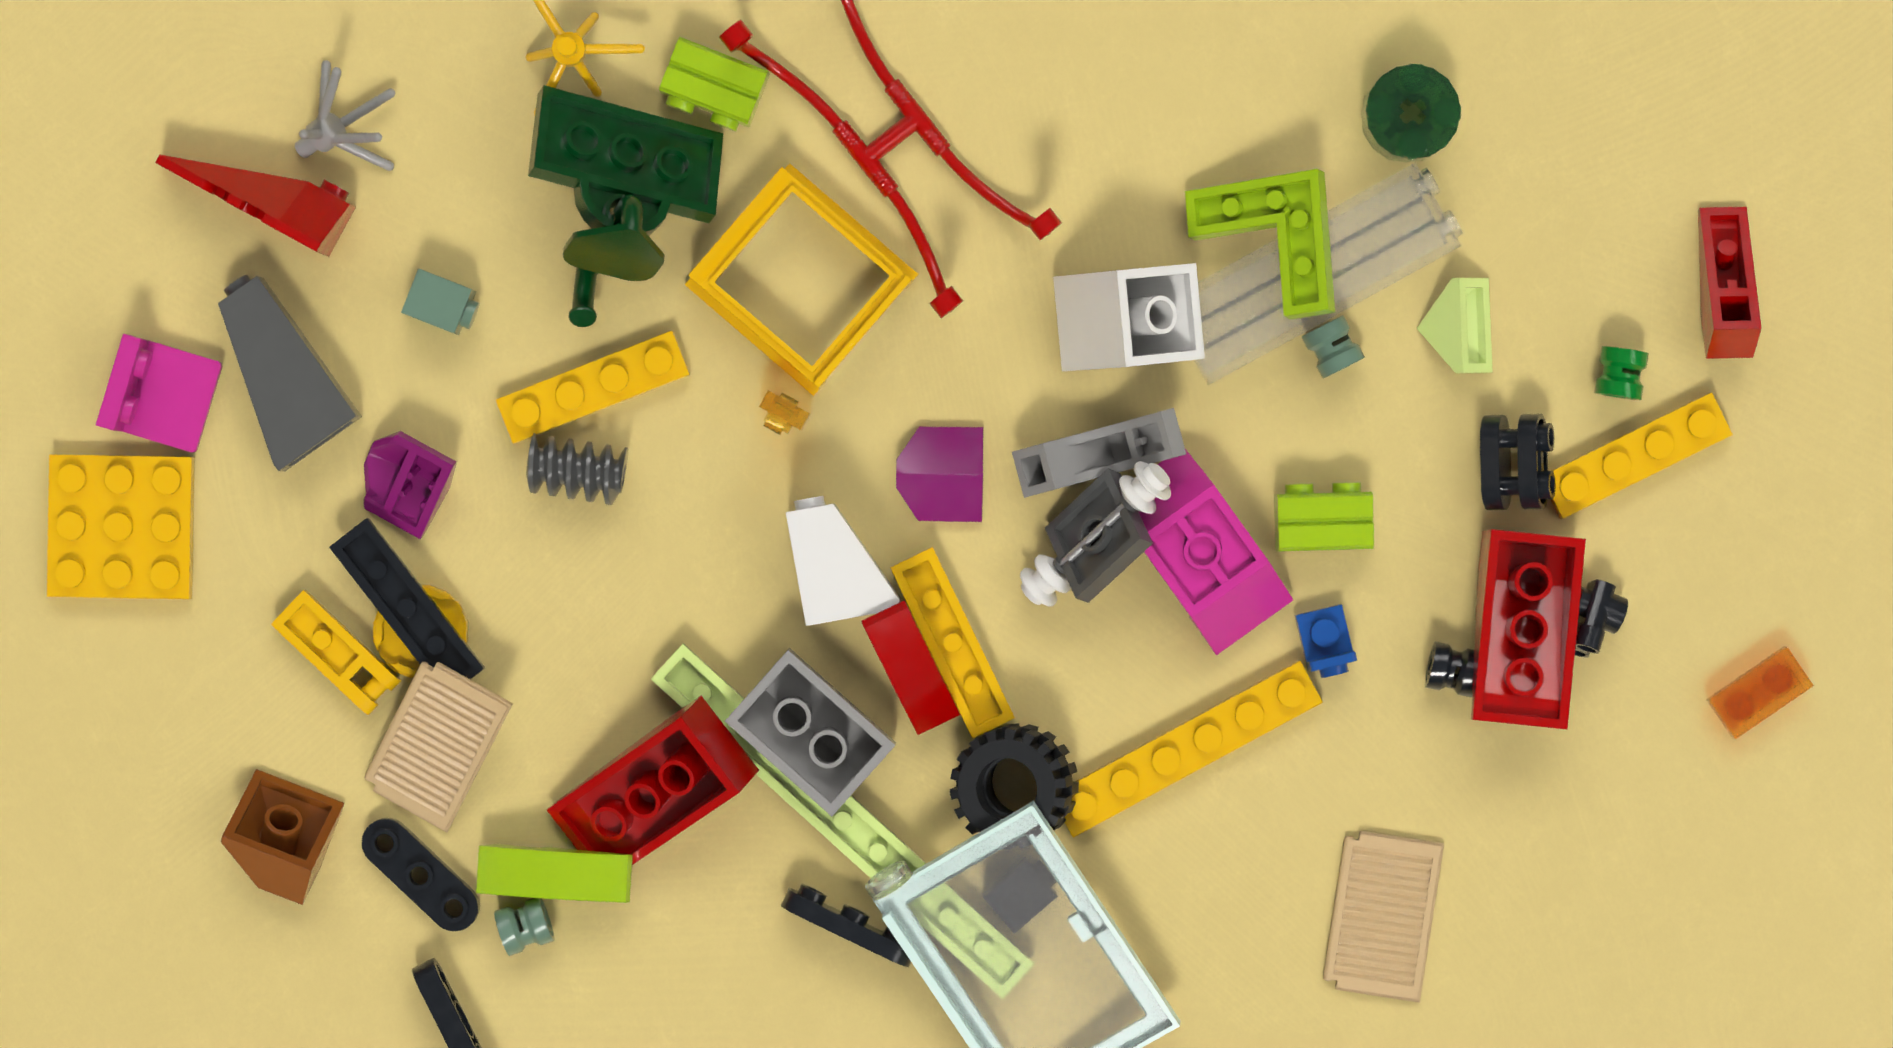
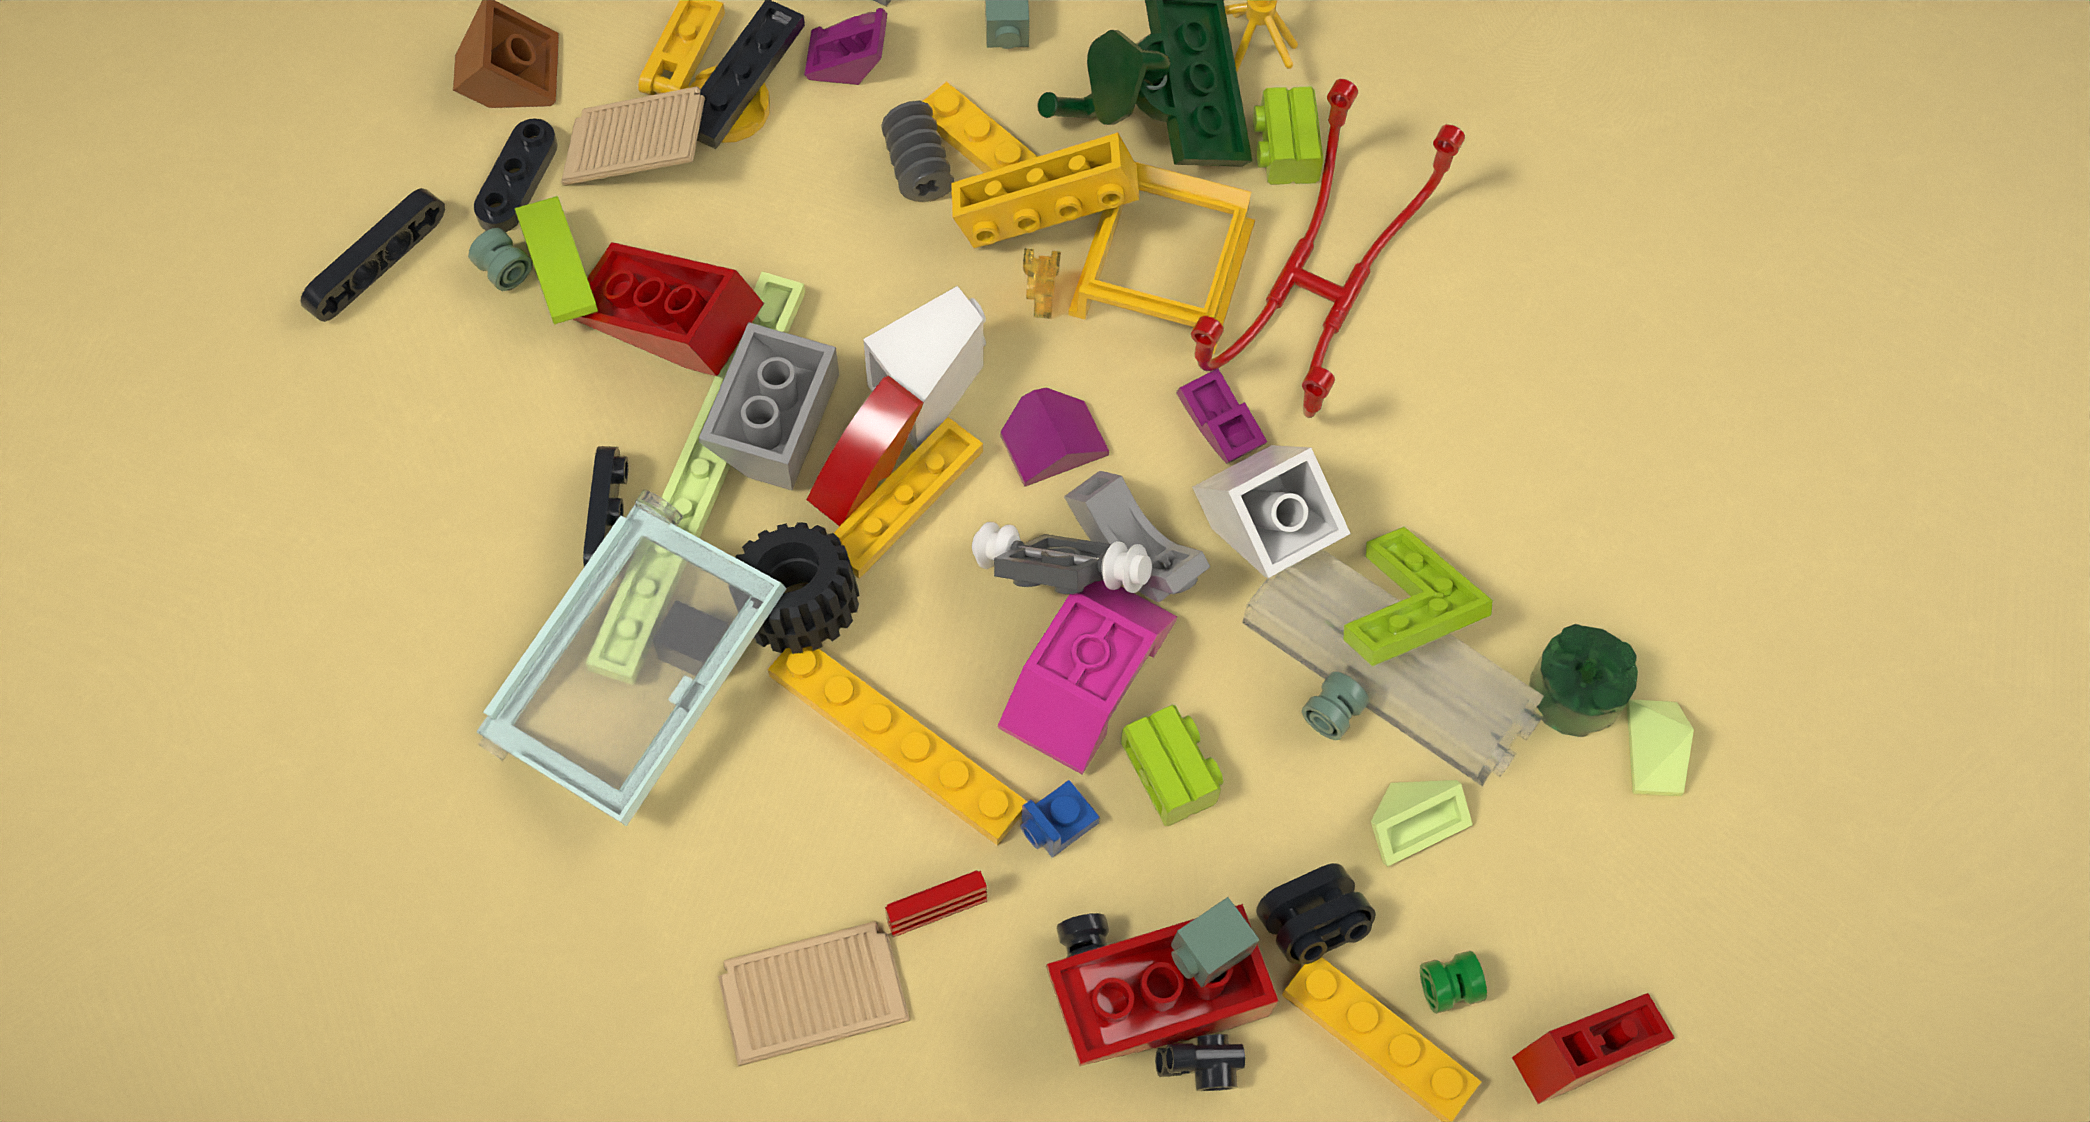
camera: 60 degrees right, 25 degrees down
none -> red tile [885,870,987,938]
none -> yellow brick [951,132,1140,248]
none -> sand green brick [1171,897,1260,988]
none -> magenta slope [1176,368,1267,464]
none -> yellowish green slope [1627,699,1694,796]

